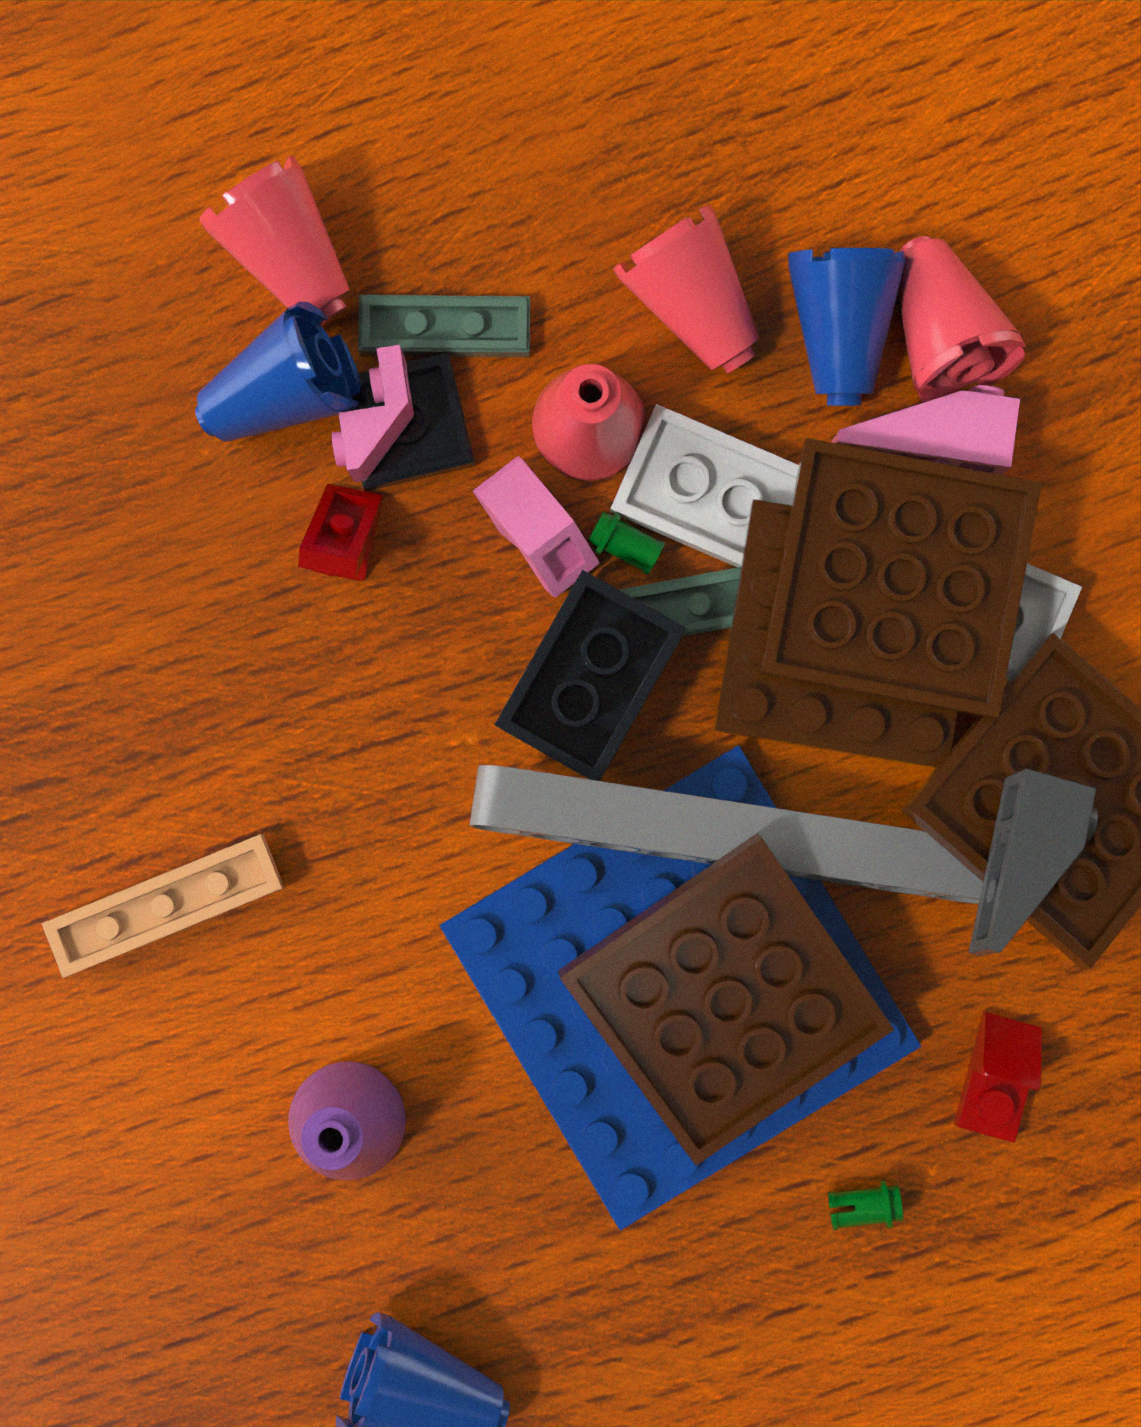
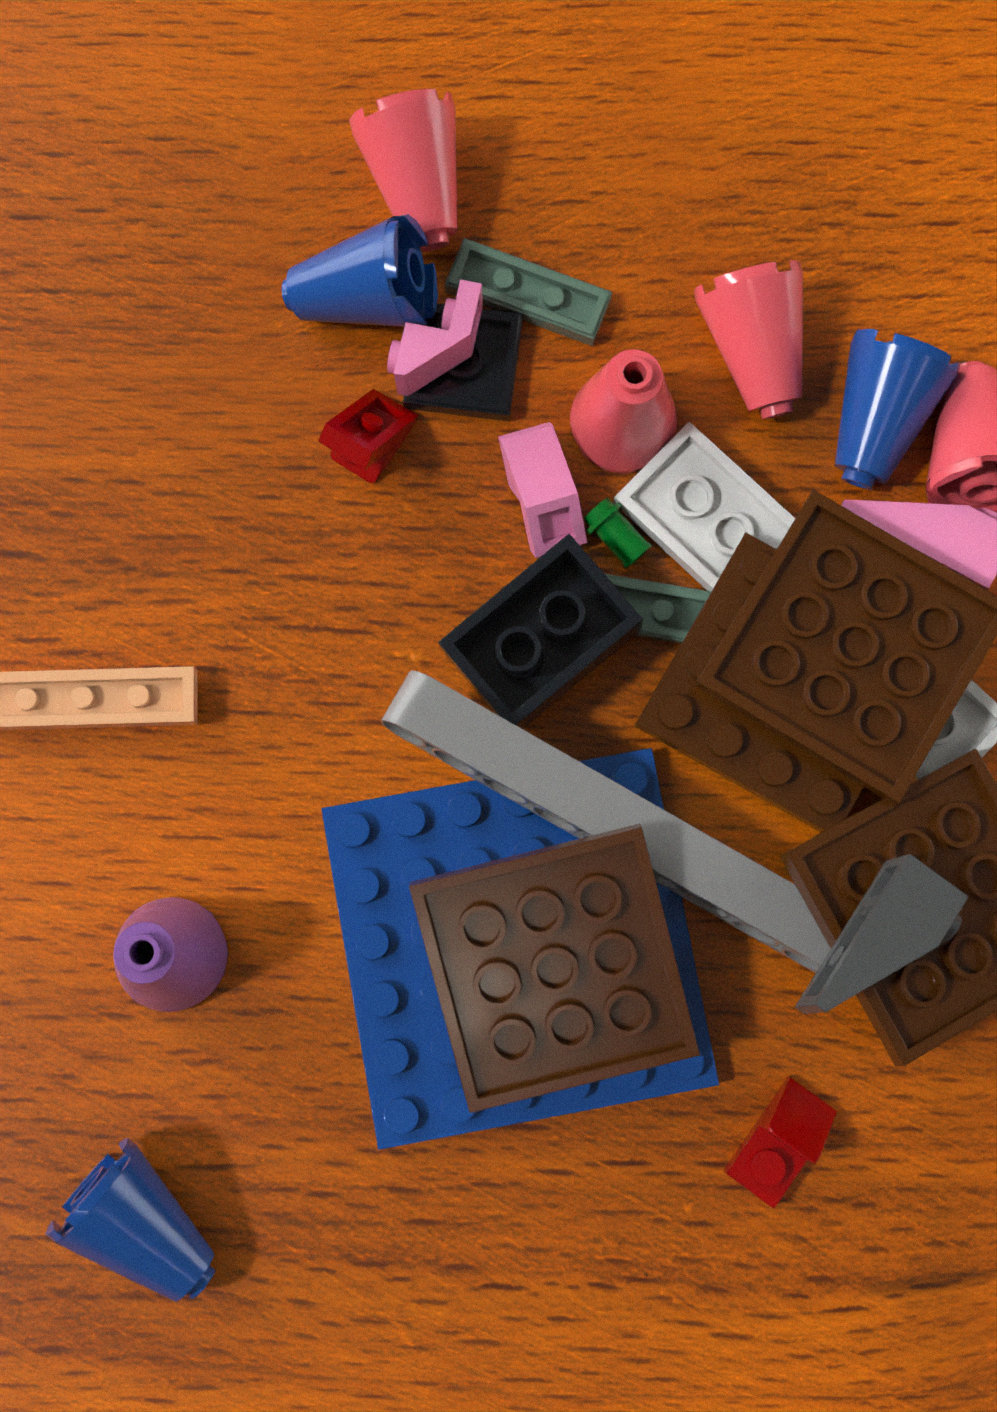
camera: 20 degrees right, 5 degrees down
green pin [827,1180,904,1231] -> none

